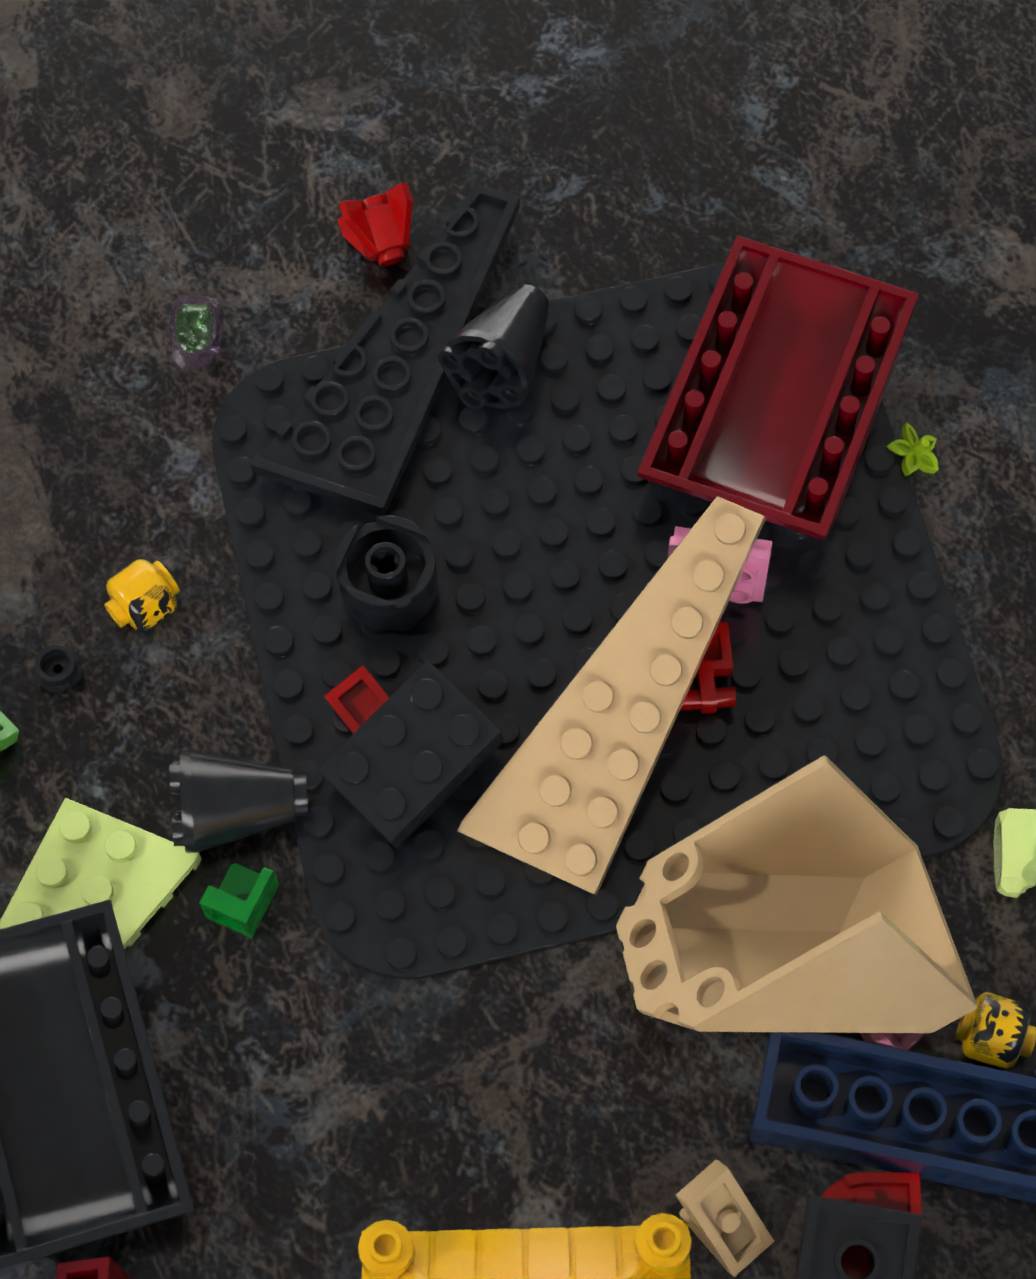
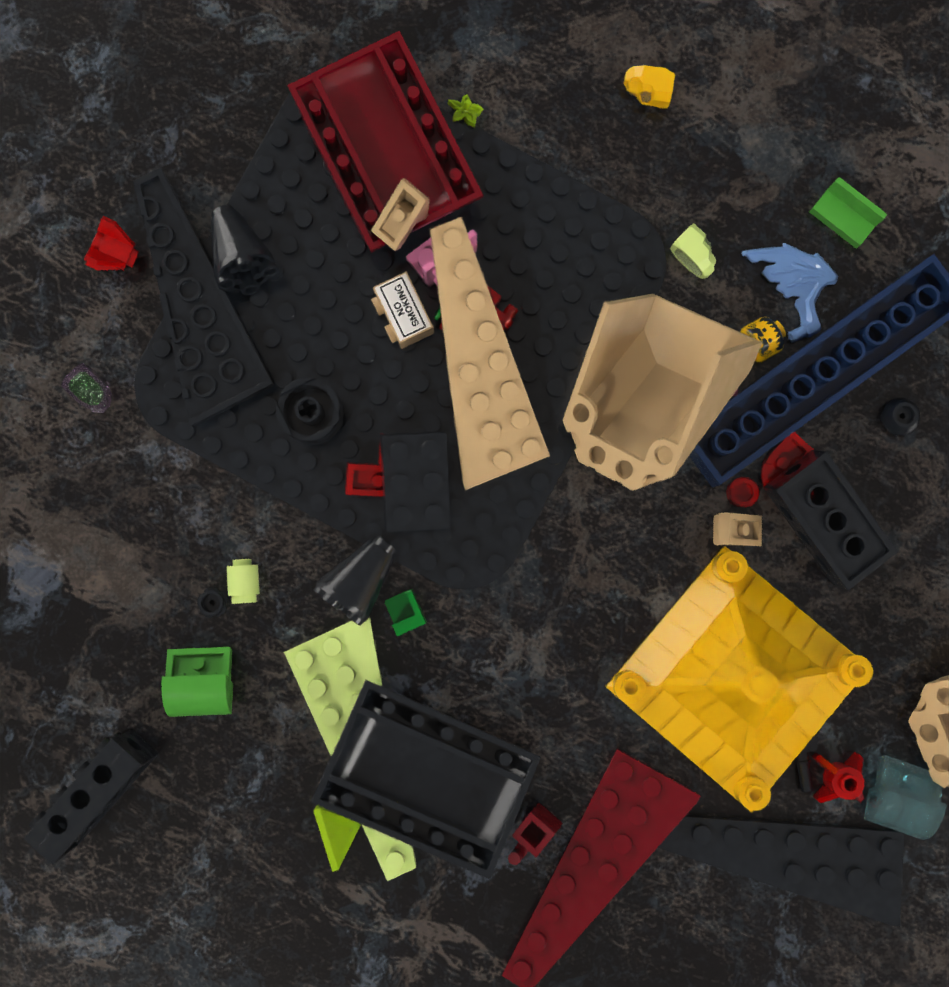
camera: 55 degrees left, 20 degrees up
yellow head [104,559,180,632] -> none
none -> yellowish green brick [227,559,260,604]
none -> tan slope [371,178,429,251]
none -> brick [371,271,434,349]
none -> red tile [726,477,759,508]

